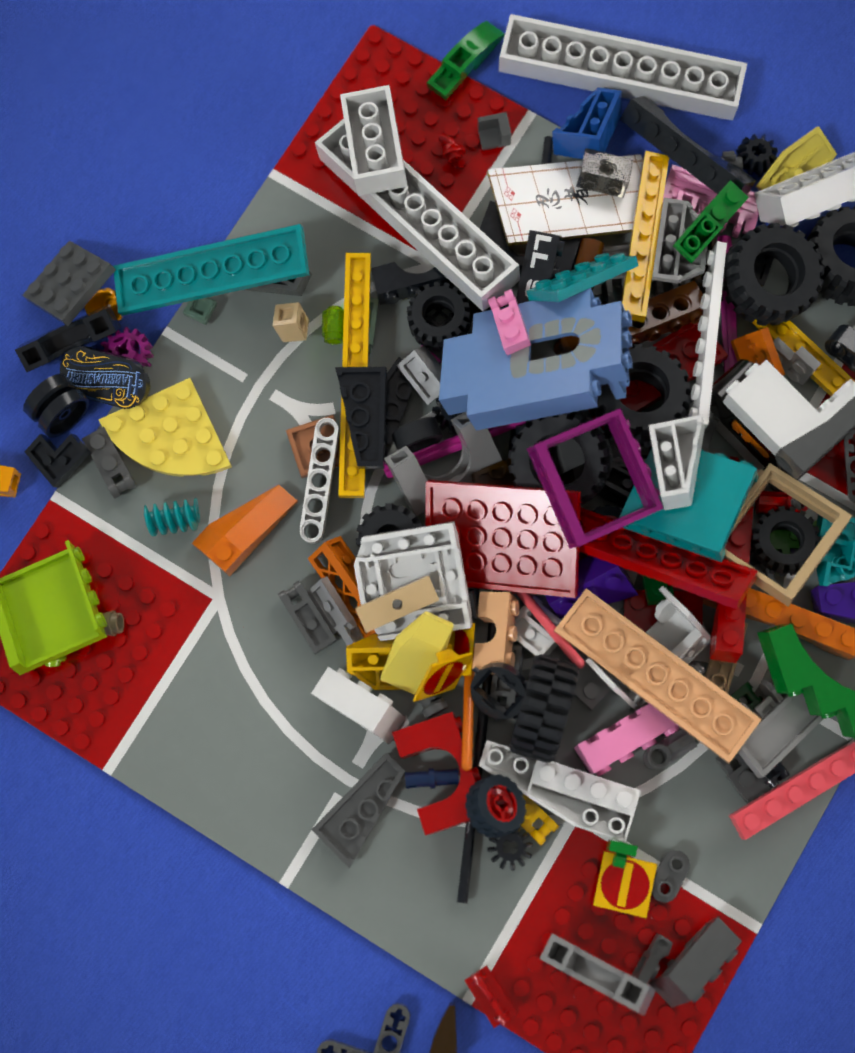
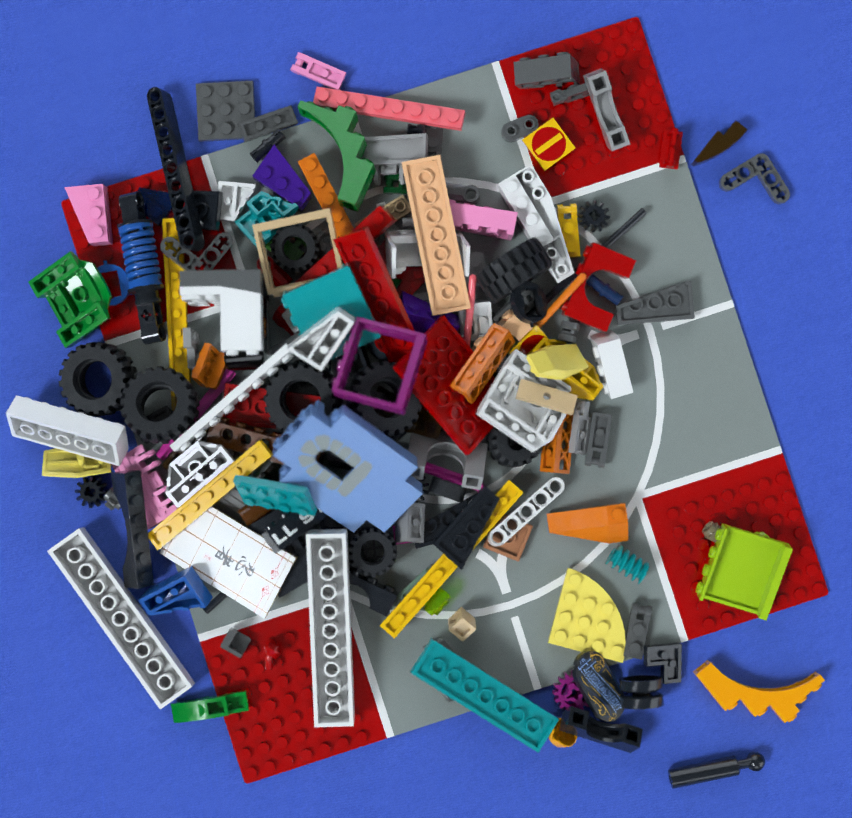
camera: 145 degrees left, 10 degrees up
dark grey plate [22,240,116,326] -> none
sand green tile [183,297,217,325] -> none
white brick [340,85,407,196] -> none
yellow piece [413,649,473,702] -> none
black wheel [465,774,526,839] -> none
bright pink plate [488,289,531,356] -> none
clear smoke brick [576,148,633,198] -> none
green tile [606,839,638,868] -> none
green slope [673,180,749,263] -> none
none -> orange fence [450,323,516,404]

